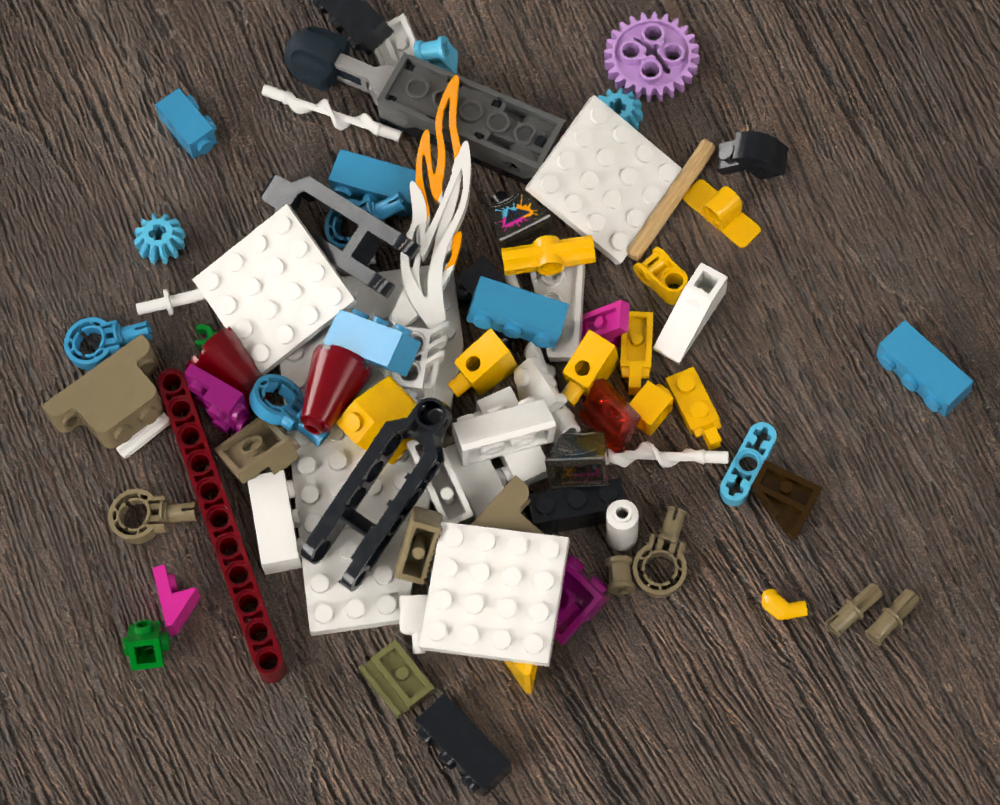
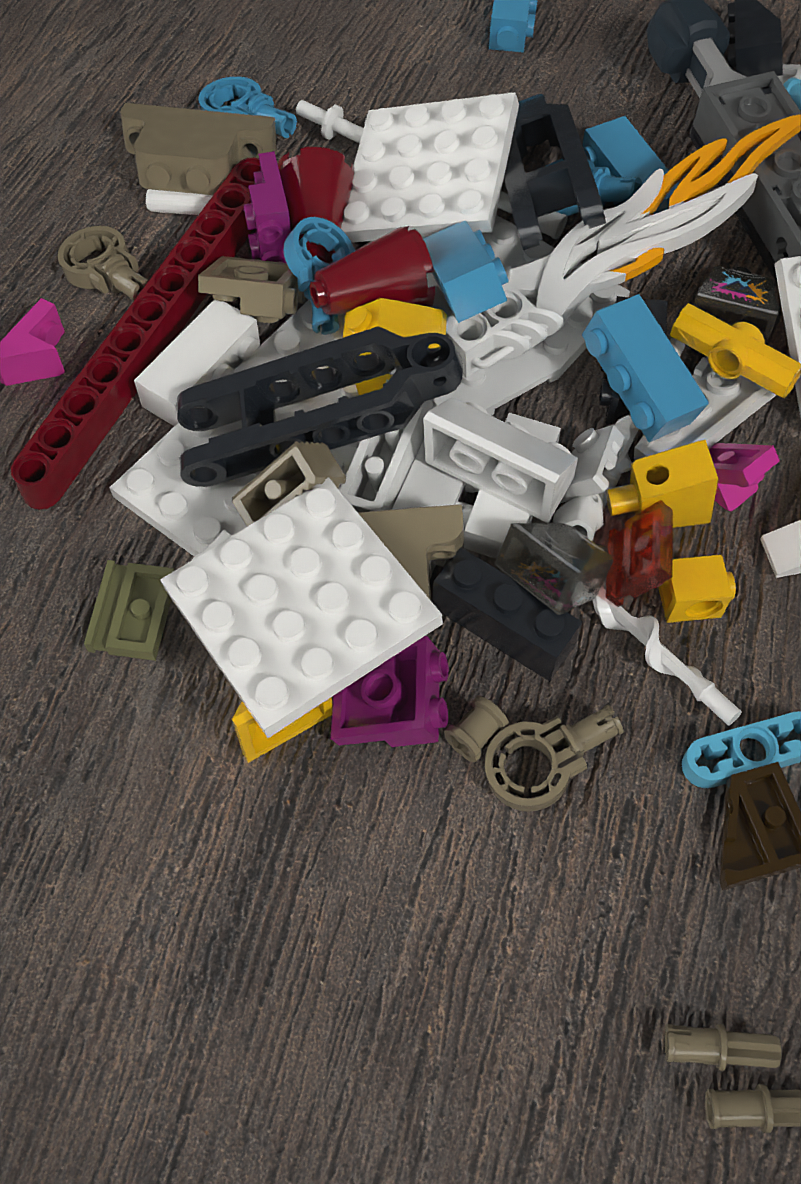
camera: 40 degrees right, 5 degrees down
medium azure gear [134,213,186,265] -> none
white piece [262,84,403,142] -> none
black brick [415,694,512,797] -> none
yellow torso [446,328,518,398] -> none
white brick [606,499,639,551] -> none
yellow hinge [620,311,653,395] -> none
yellow hinge [665,366,722,451] -> none
yellow arm [761,589,808,620] -> none

